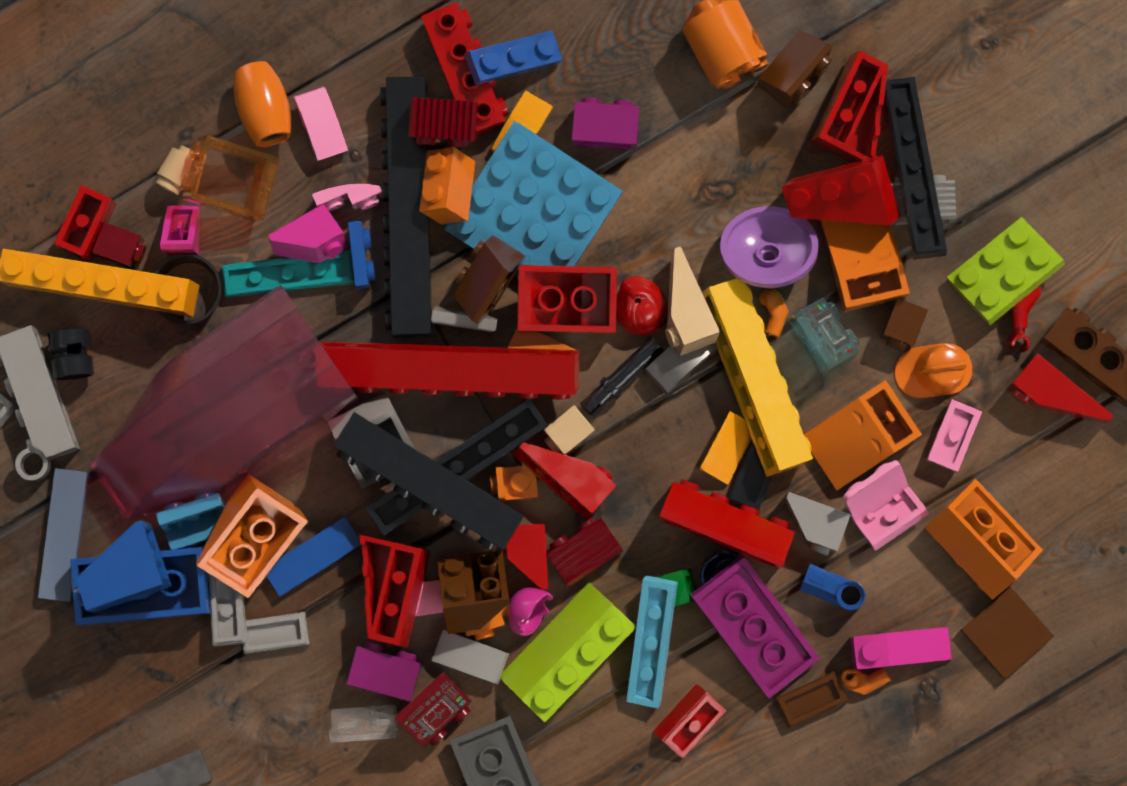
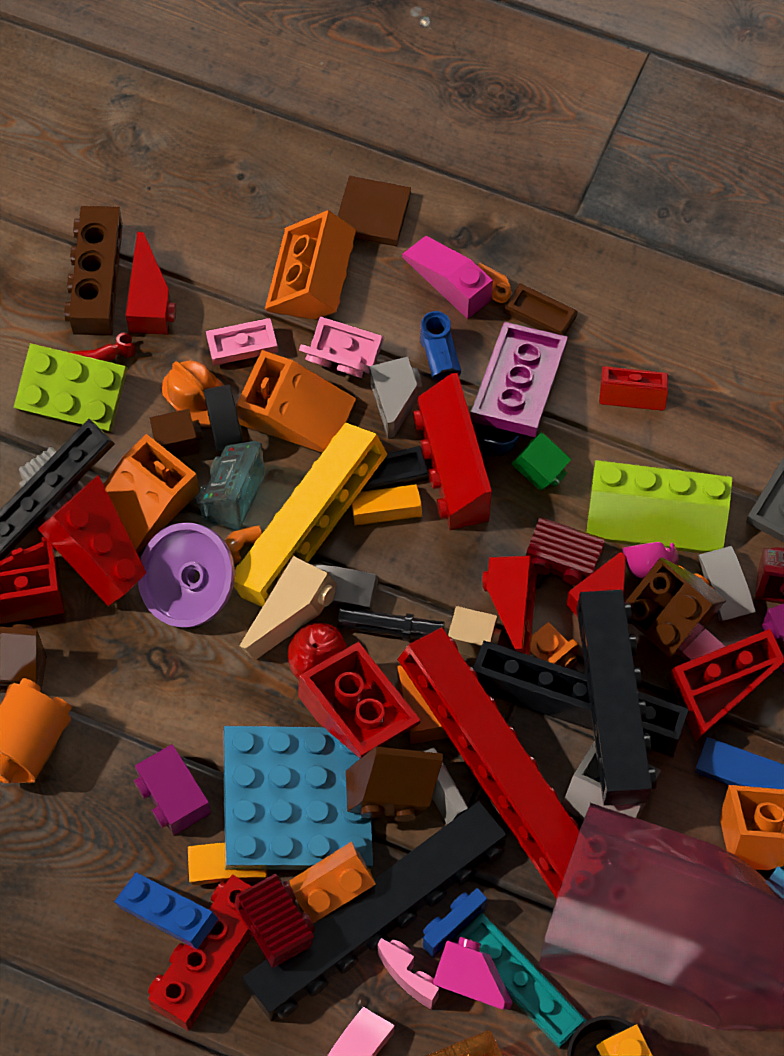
camera: 130 degrees left, 20 degrees down
medium azure plate [626,575,678,708] -> none
none -> black tyre [204,385,243,452]

